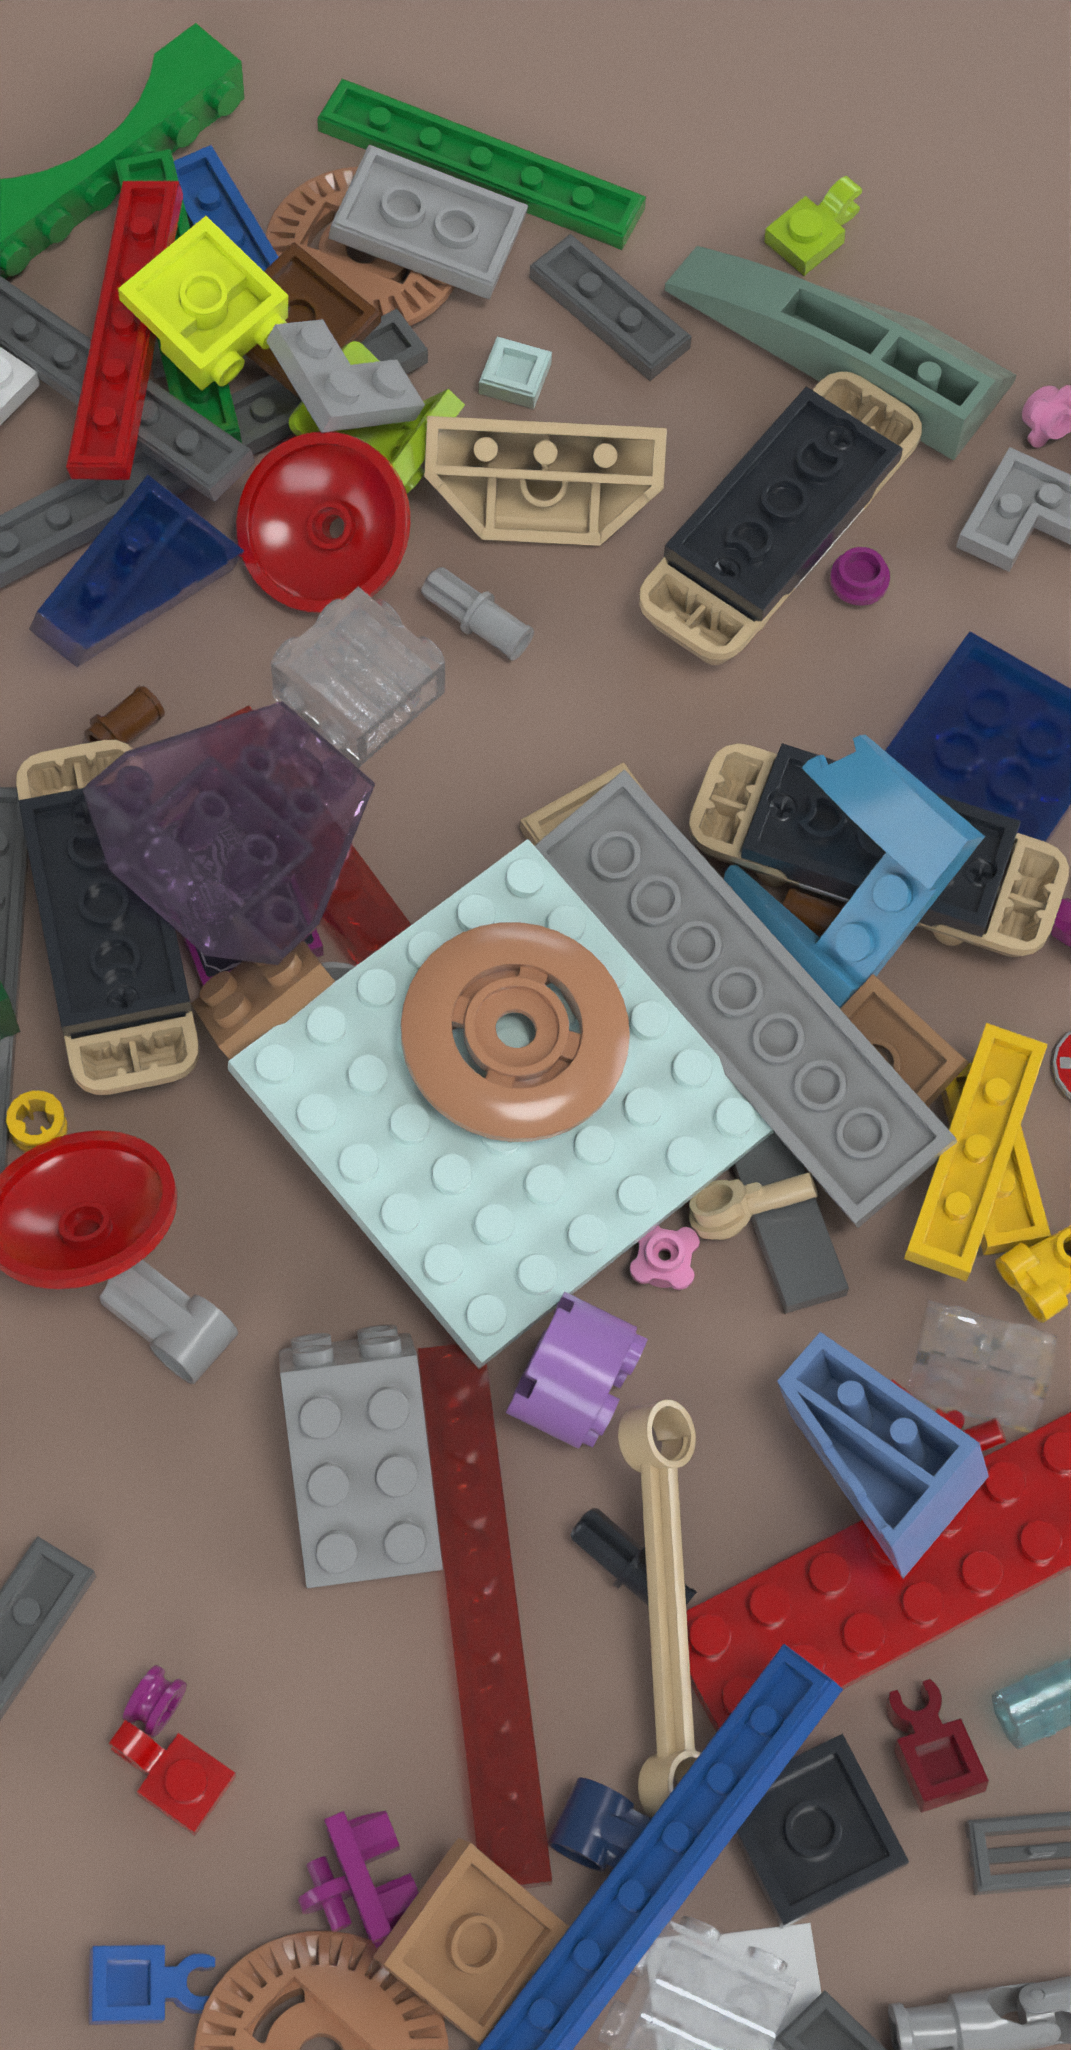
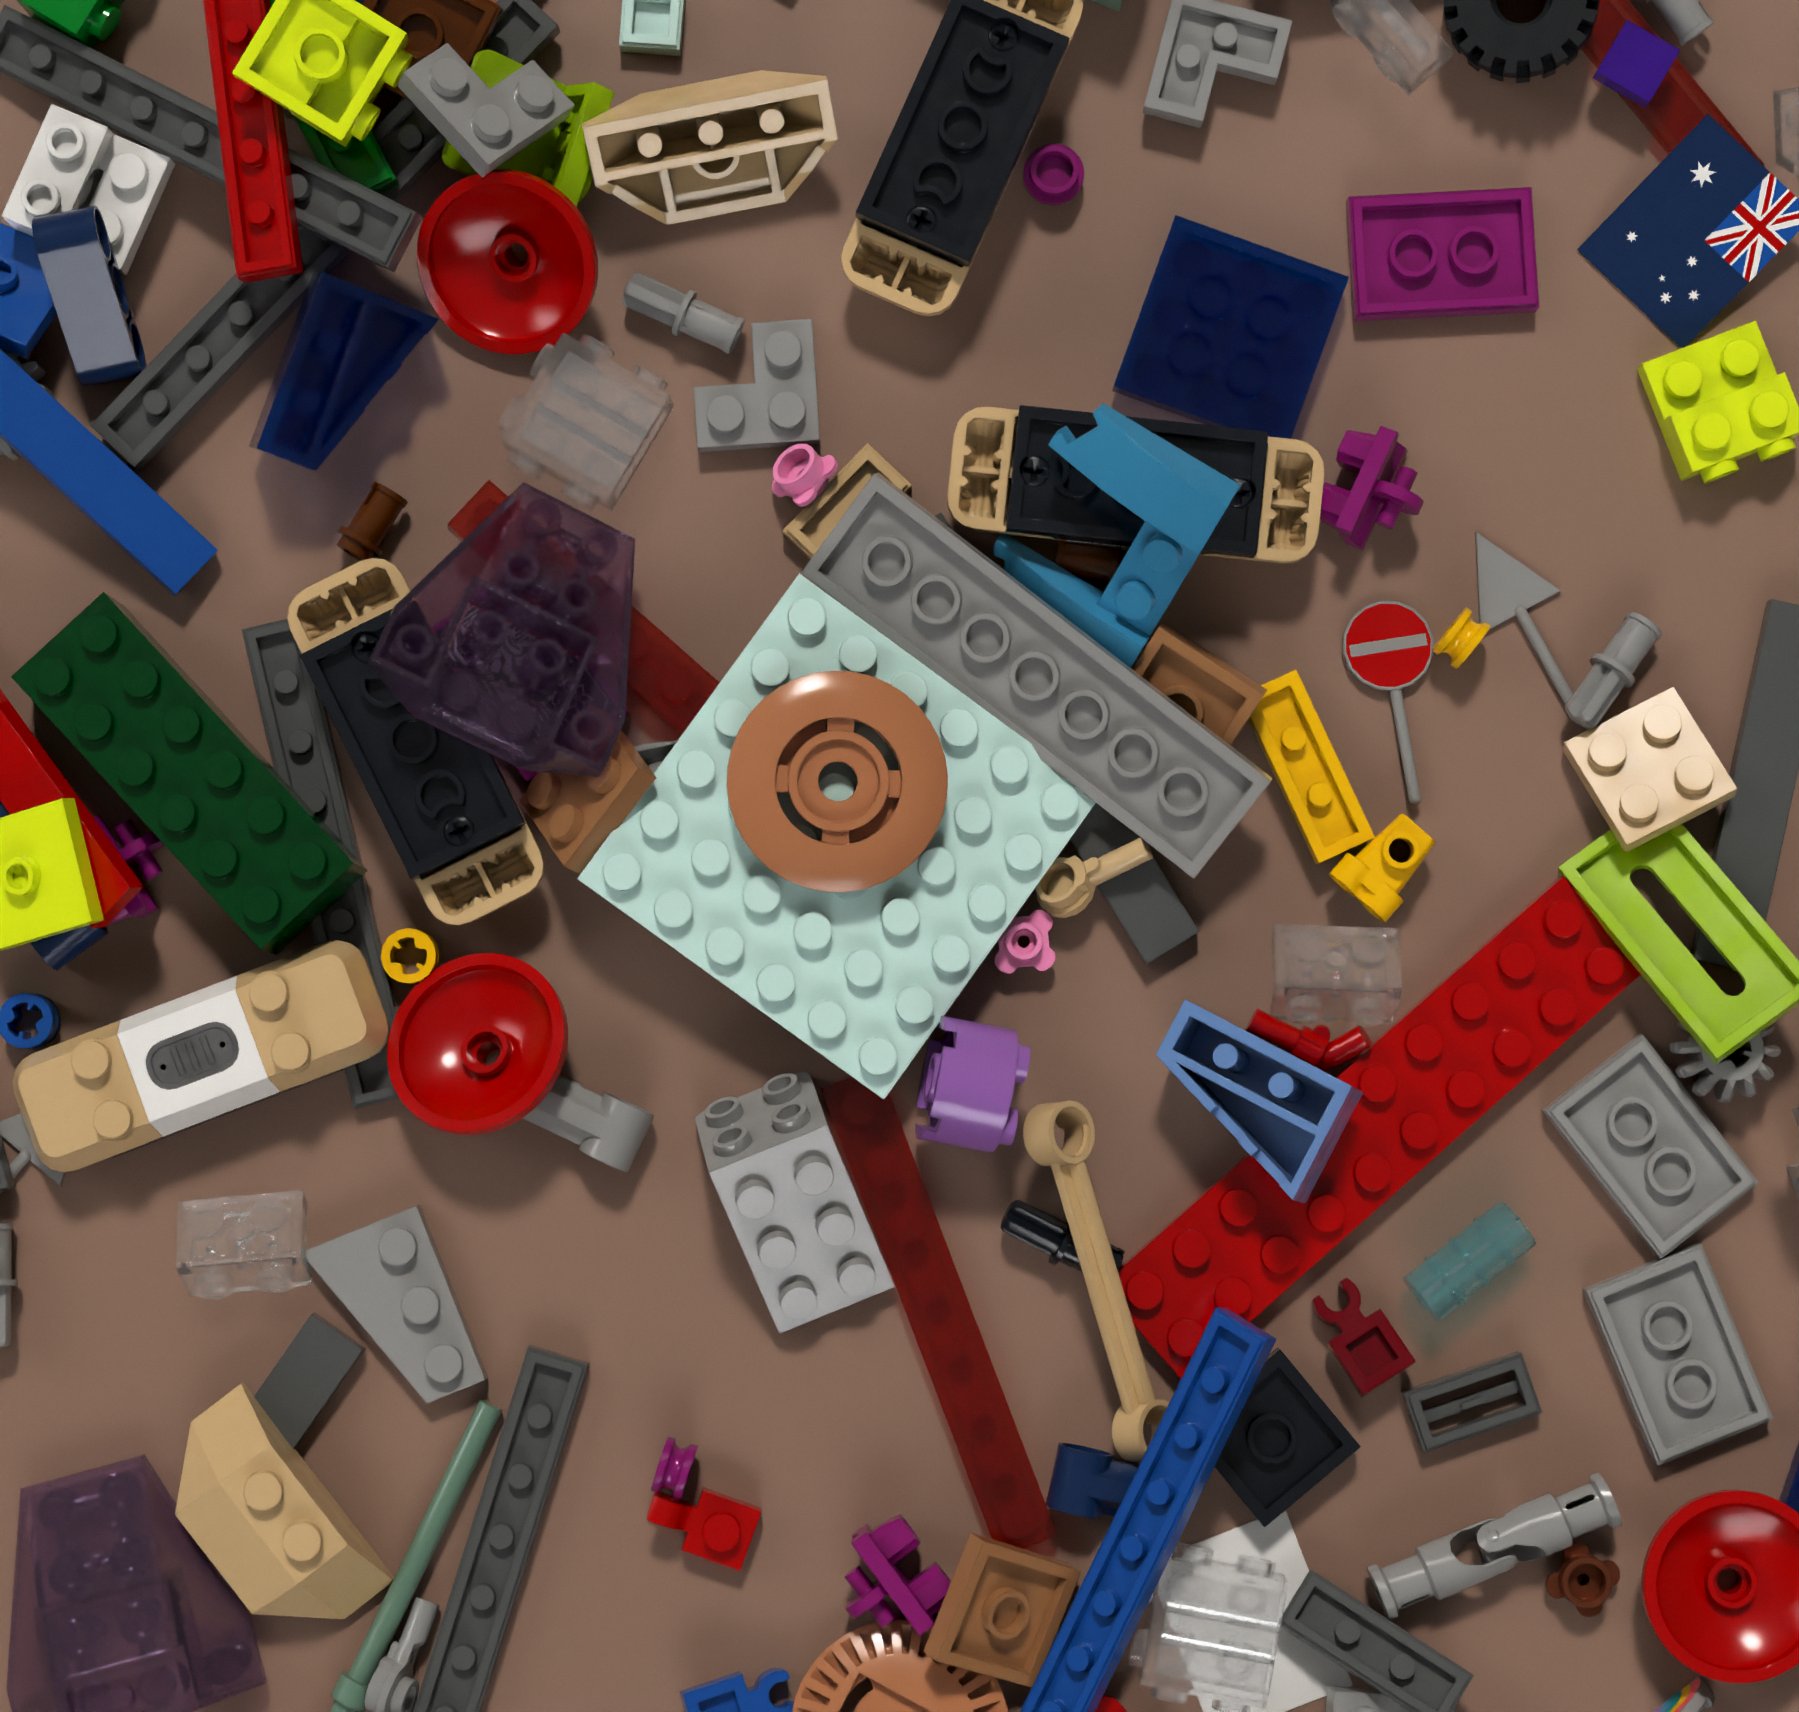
camera: 10 degrees left, 20 degrees up
yellow plate [904,1023,1048,1282] -> none
none -> light grey plate [694,319,820,452]
none -> bright pink plate [772,443,838,507]

